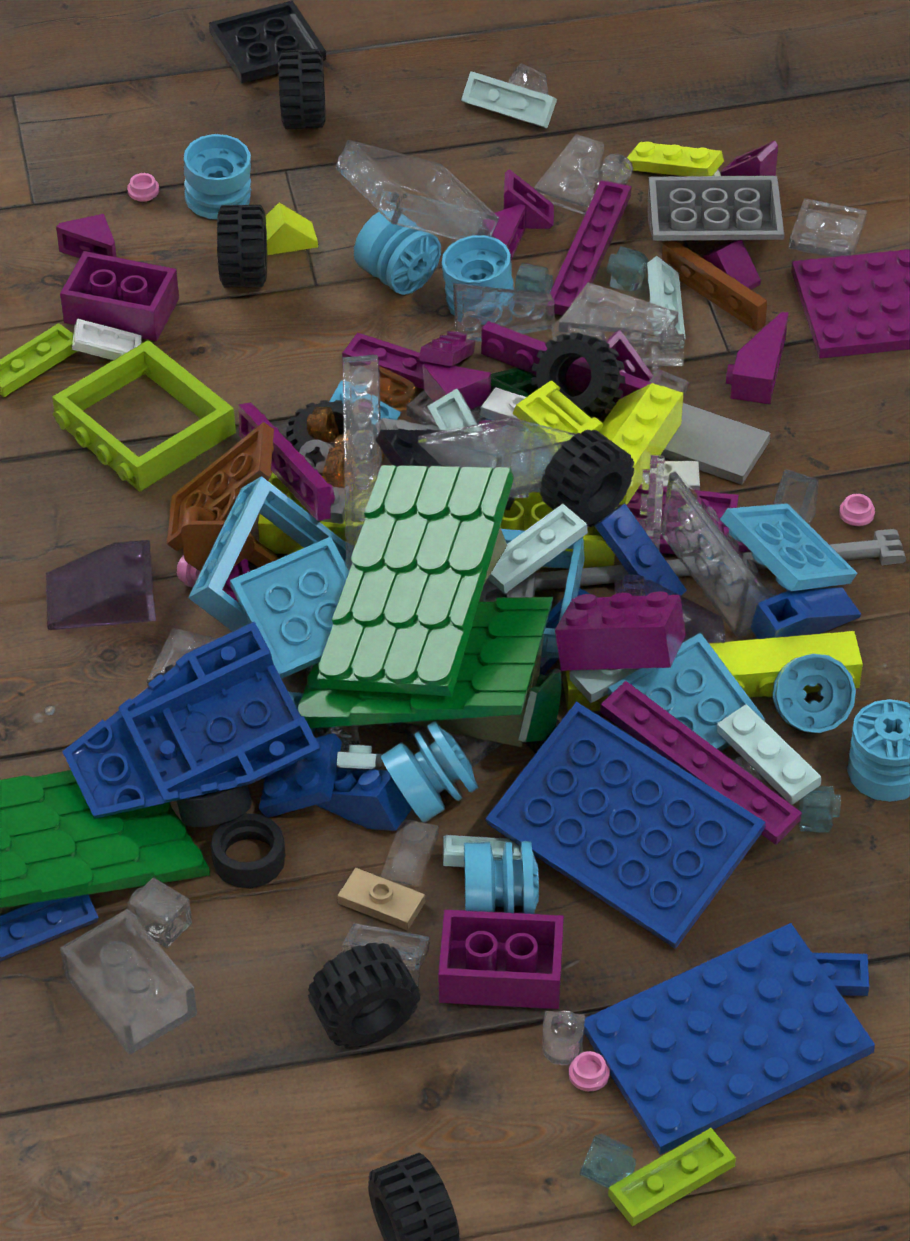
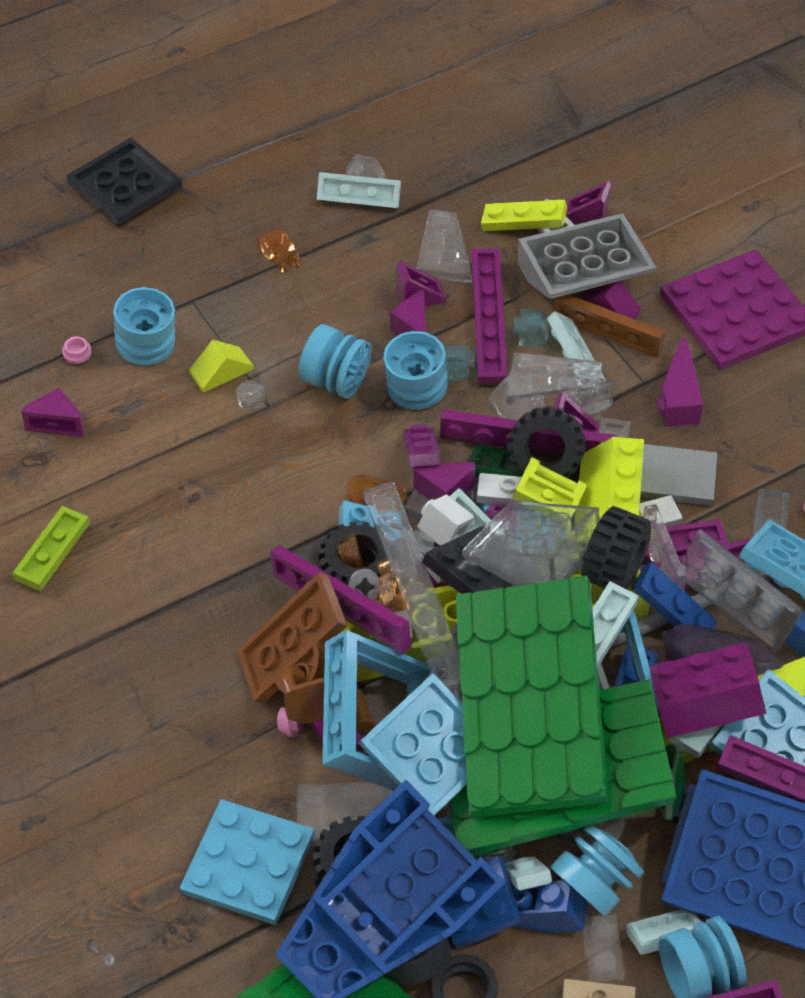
camera: 20 degrees left, 5 degrees up
clear purple slope [46,540,156,630] -> none
lime window [52,340,236,492] -> none
magenta brick [60,251,179,341] -> none
white plate [72,319,142,360] -> none
black tyre [217,205,267,288] -> none
black tyre [278,49,326,129] -> none
clear window [336,140,499,240] -> none
magenta plate [342,332,425,389] -> none
clear wing [453,283,555,342] -> none
clear wheel [596,154,633,185] -> none
clear plate [789,198,867,257] -> none
none -> medium azure plate [179,799,316,925]
none -> clear tile [236,380,266,409]
none -> clear orange plate [257,228,299,273]
none -> white brick [417,494,475,546]

